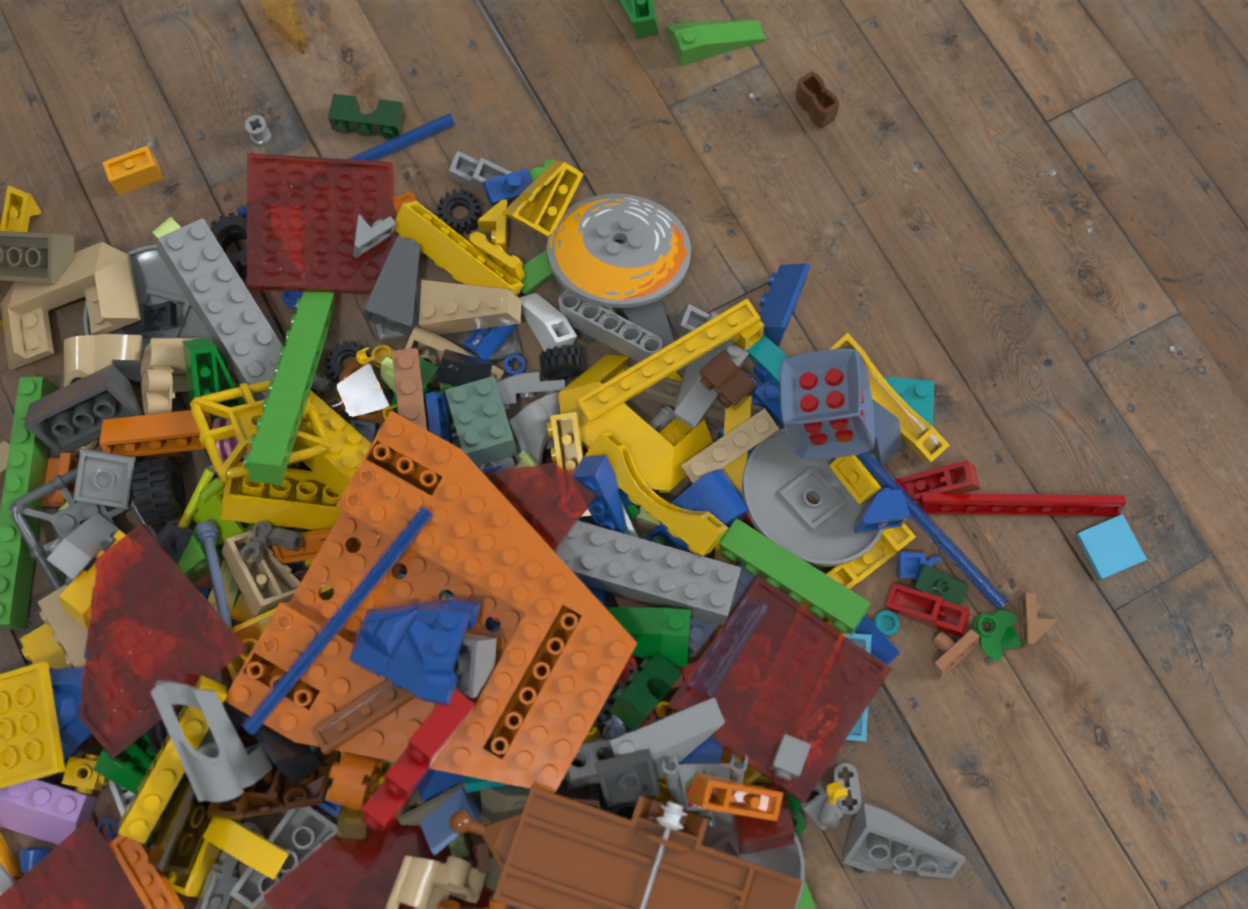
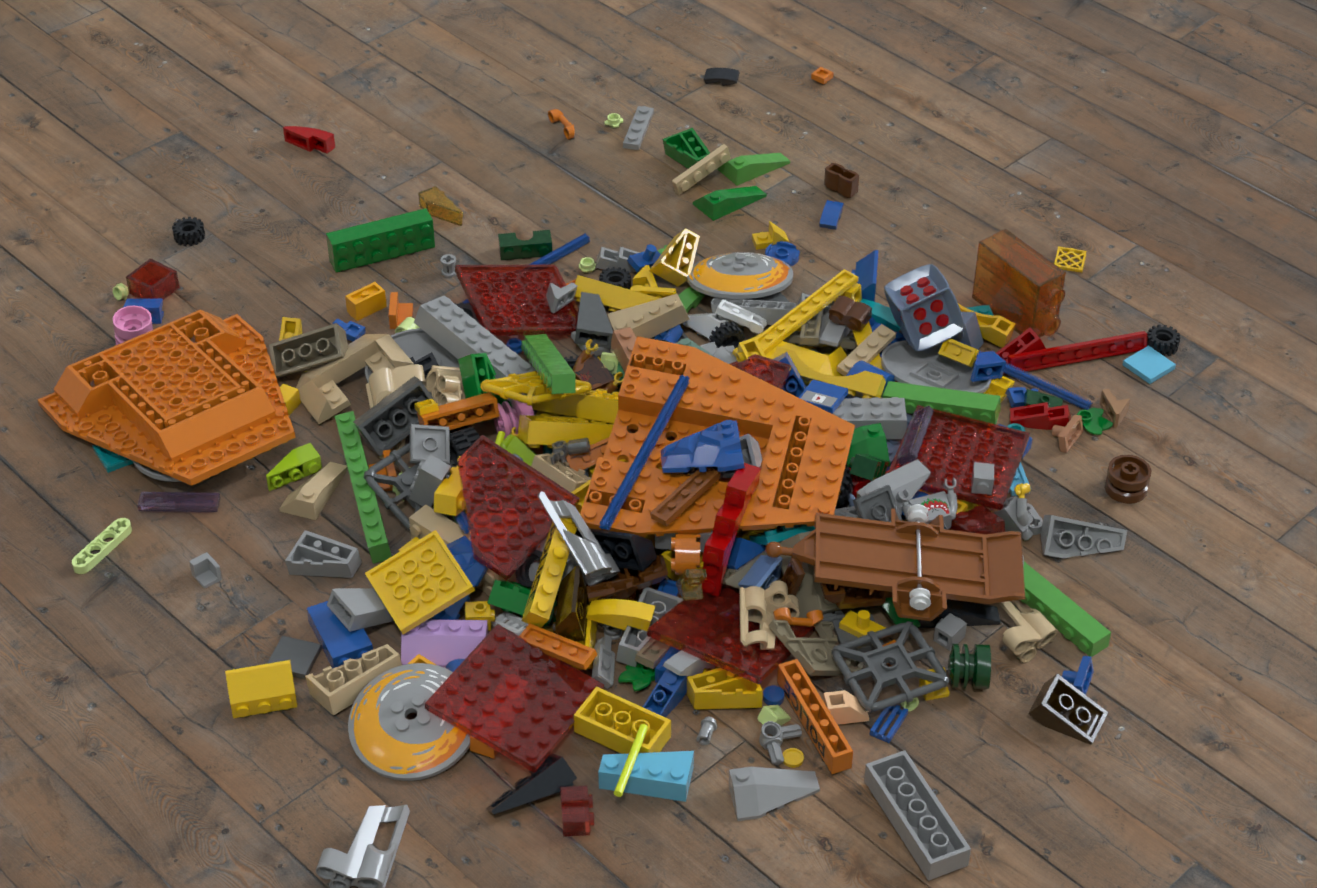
camera: 15 degrees left, 30 degrees down
orange slope [688,772,783,821] -> none
none -> green brick [326,208,435,273]
none -> blue plate [332,319,366,342]
none -> orange panel [389,292,413,329]
none -> yellow tile [414,399,439,415]
none -> yellowish green plate [579,257,596,273]
none -> tan plate [672,144,731,195]
none -> green wedge [693,186,767,221]
none -> white hinge [715,299,767,334]
none -> yellow slope [752,221,790,250]
none -> blue tile [765,241,800,267]
none -> blue tile [798,380,848,414]
none -> dark tan plate [800,310,823,346]
none -> blue slope [819,200,844,230]
none -> clear orange brick [972,229,1066,337]
none -> yellow window [1054,246,1087,273]
none -> reddish brown wheel [1104,455,1152,504]
none -> black tyre [1147,325,1180,357]

